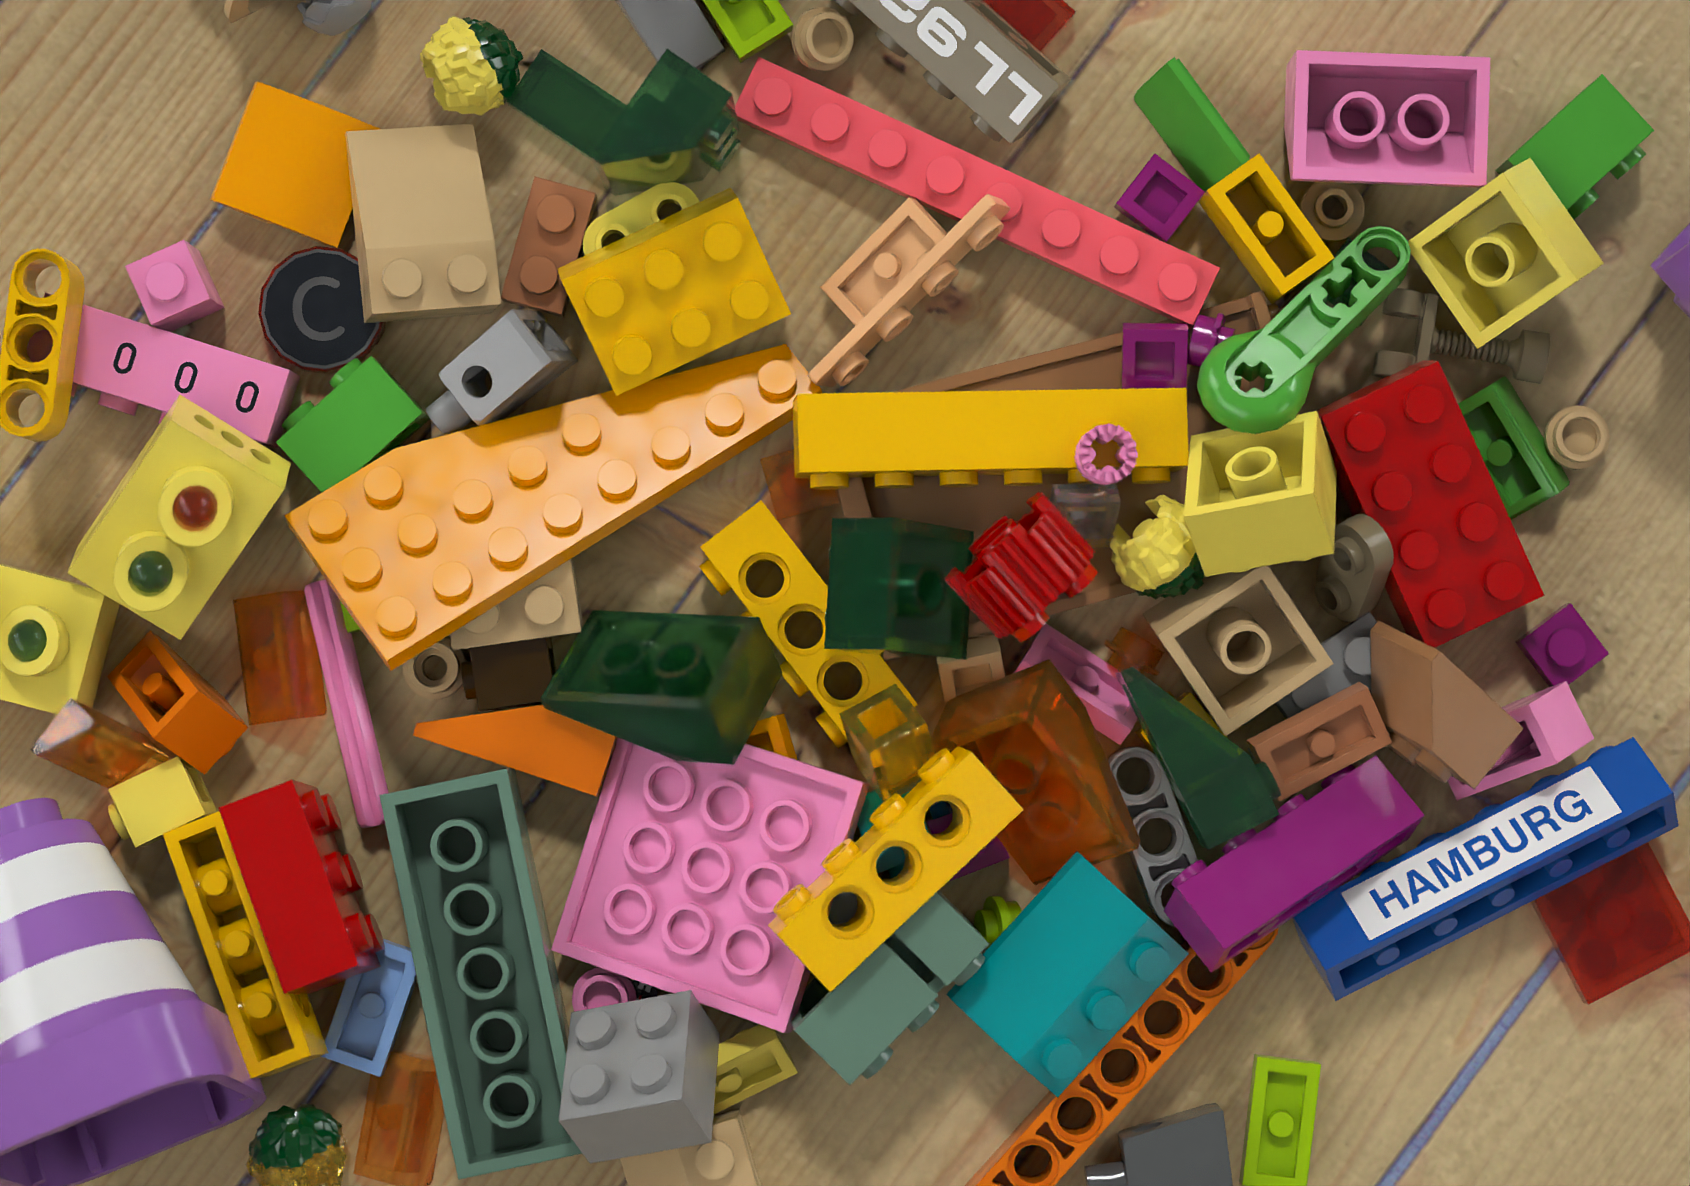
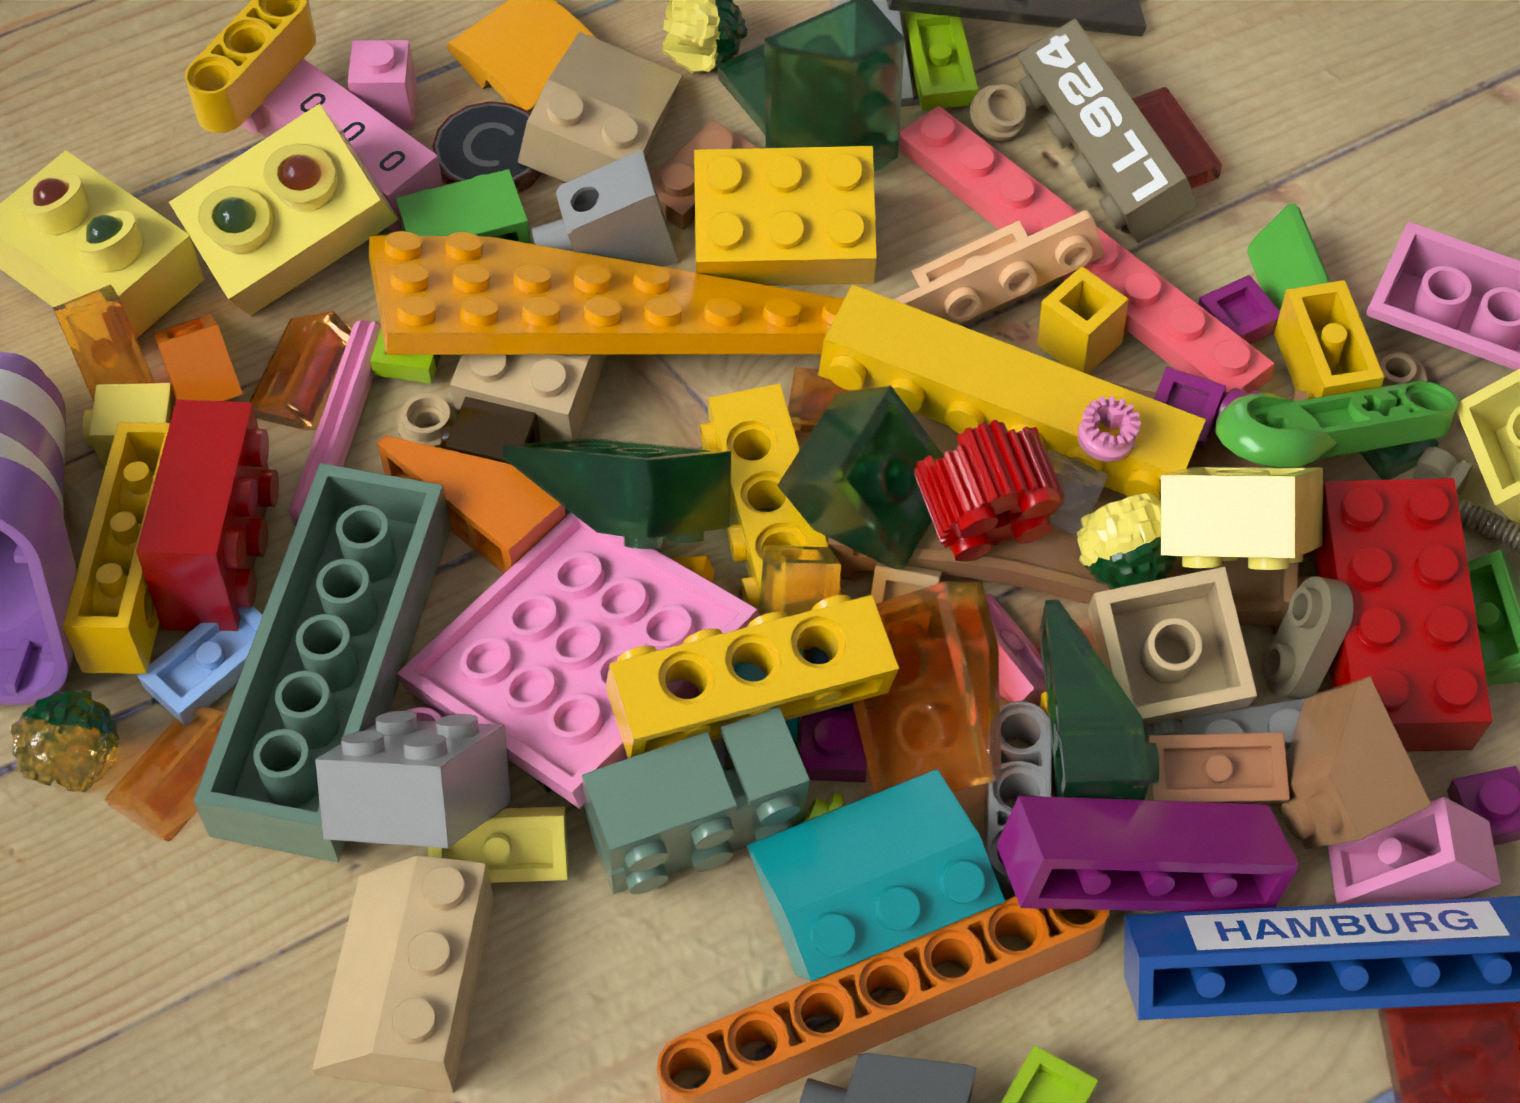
camera: 25 degrees right, 30 degrees down
none -> yellow brick [1037,266,1129,374]

